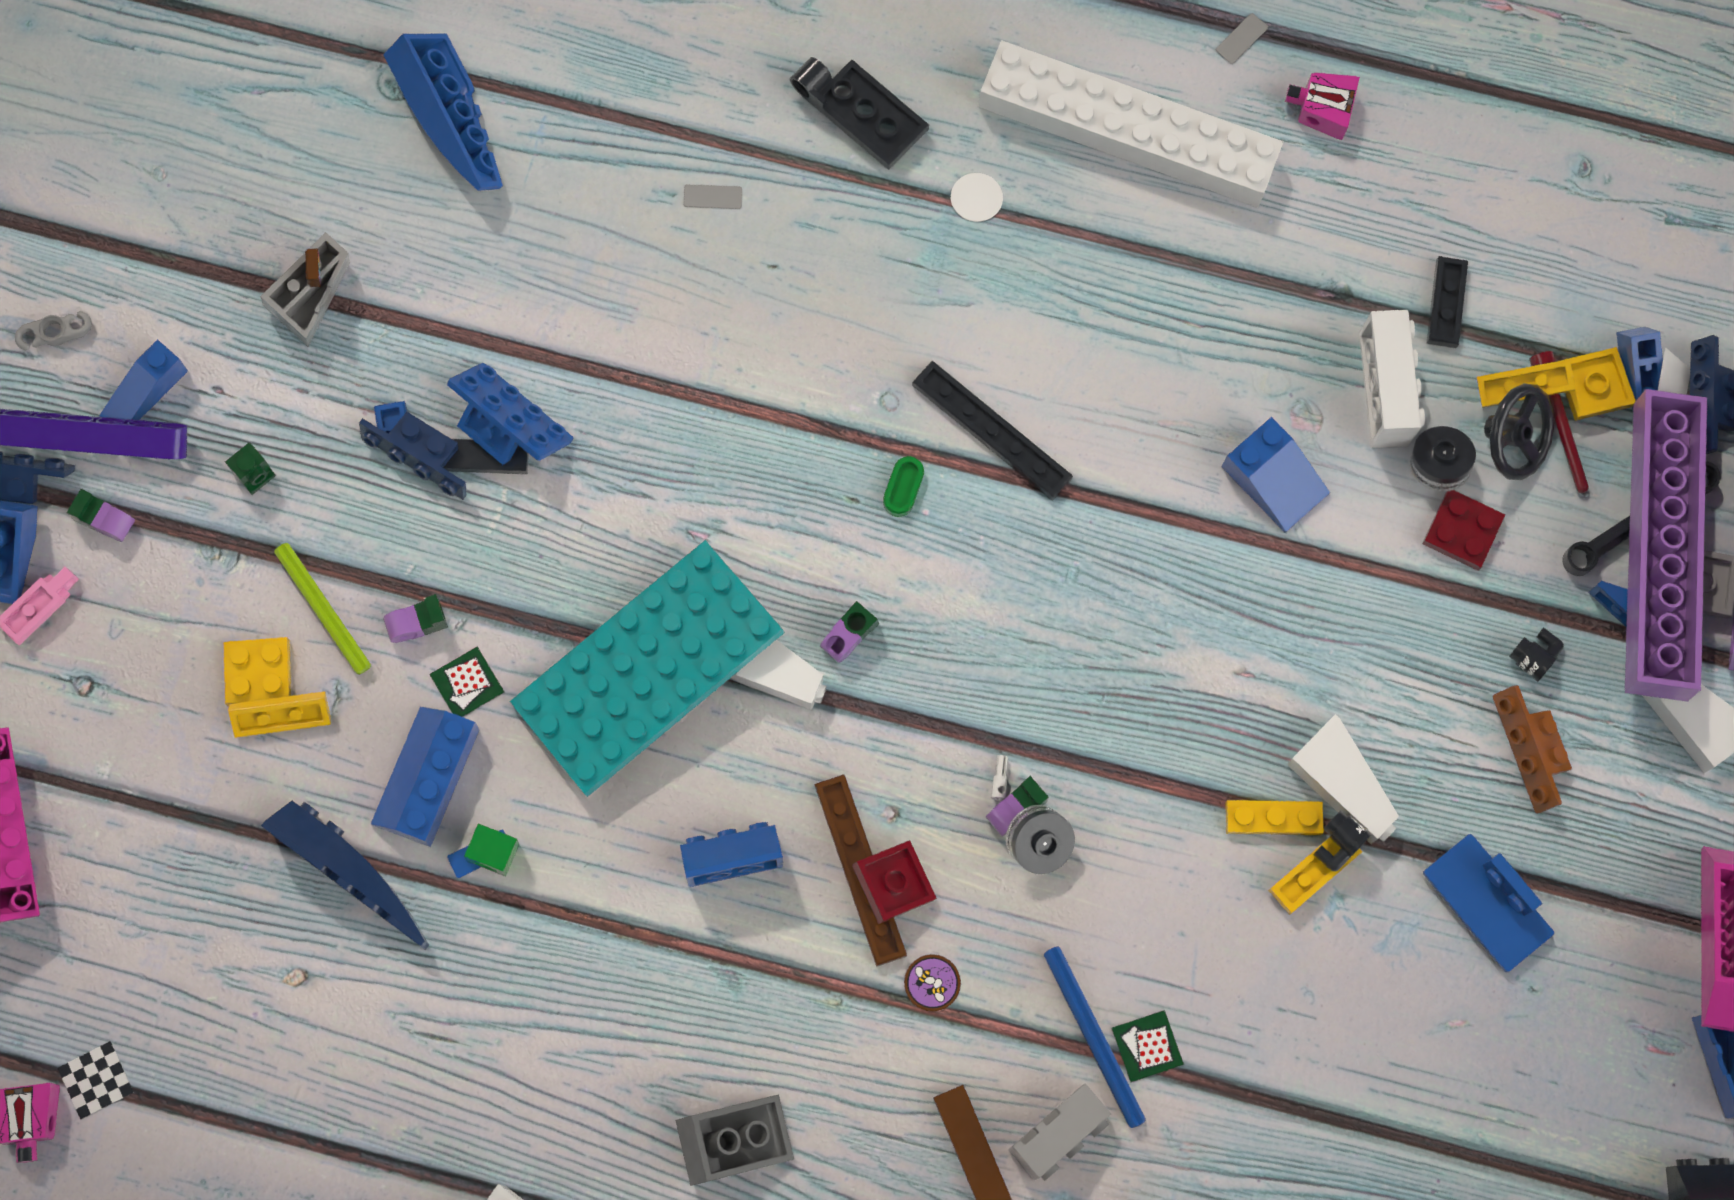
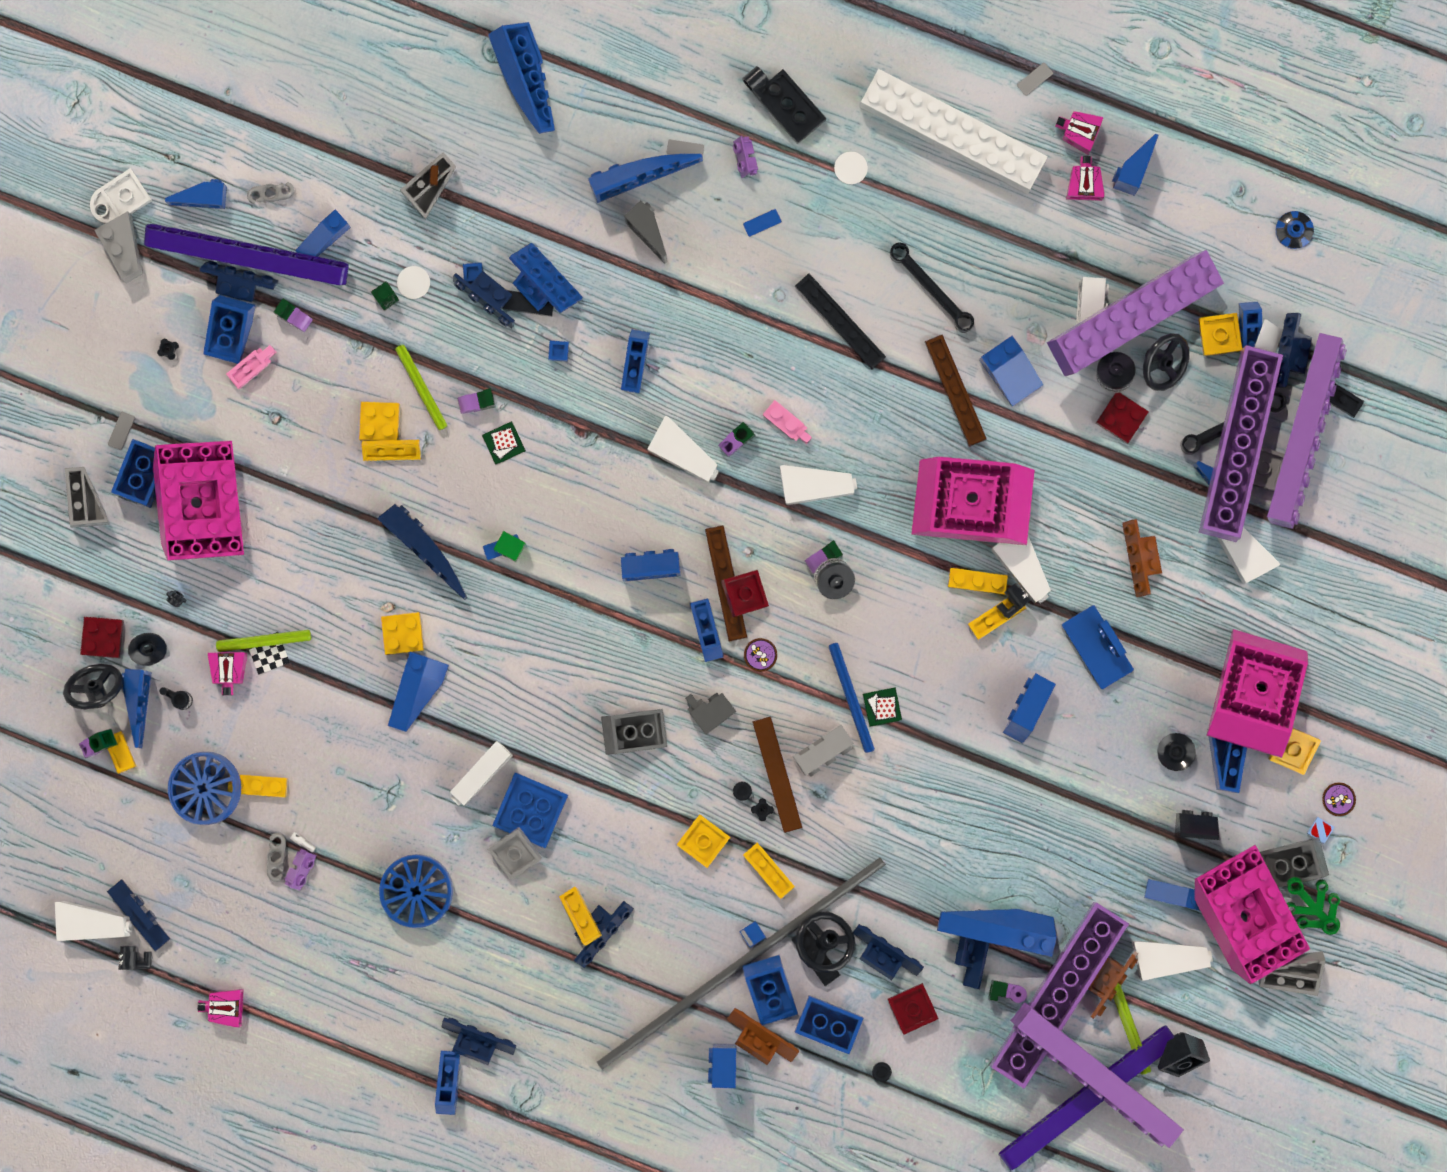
camera: 15 degrees right, 10 degrees up
blue slope [371,706,480,847] -> none
teal plate [509,540,785,797] -> none
green tile [883,456,924,517] -> none
white pin [991,755,1008,800] -> none
black tile [1426,256,1468,348] -> none
yellow plate [1477,359,1576,408] -> none
black piece [1509,627,1564,682] -> none
dark red piece [1529,351,1589,493] -> none
none -> lime axle [216,630,311,652]
none -> yellow plate [381,612,424,655]
none -> blue wedge [388,652,449,732]
none -> white sticker [397,266,430,299]
none -> blue plate [548,341,569,362]
none -> blue wedge [588,154,703,203]
none -> blue slope [621,329,650,393]
none -> dark grey slope [624,200,667,264]
none -> dark grey hinge [685,693,736,735]
none -> blue slope [690,598,724,662]
none -> medium lavender hinge [733,136,758,178]
none -> blue sticker [743,209,782,237]
none -> bright pink hinge [763,400,812,444]
none -> white slope [780,465,857,505]
none -> black piece [890,242,974,333]
none -> dark pink slope [911,457,1035,545]
none -> reddish brown tile [925,334,987,447]
none -> blue wedge [1002,673,1056,744]
none -> medium lavender brick [1046,250,1224,376]
none -> dark pink torso [1066,156,1104,201]
none -> blue slope [1112,134,1159,196]
none -> black dish [1157,733,1196,771]
none -> dish [1275,211,1314,249]

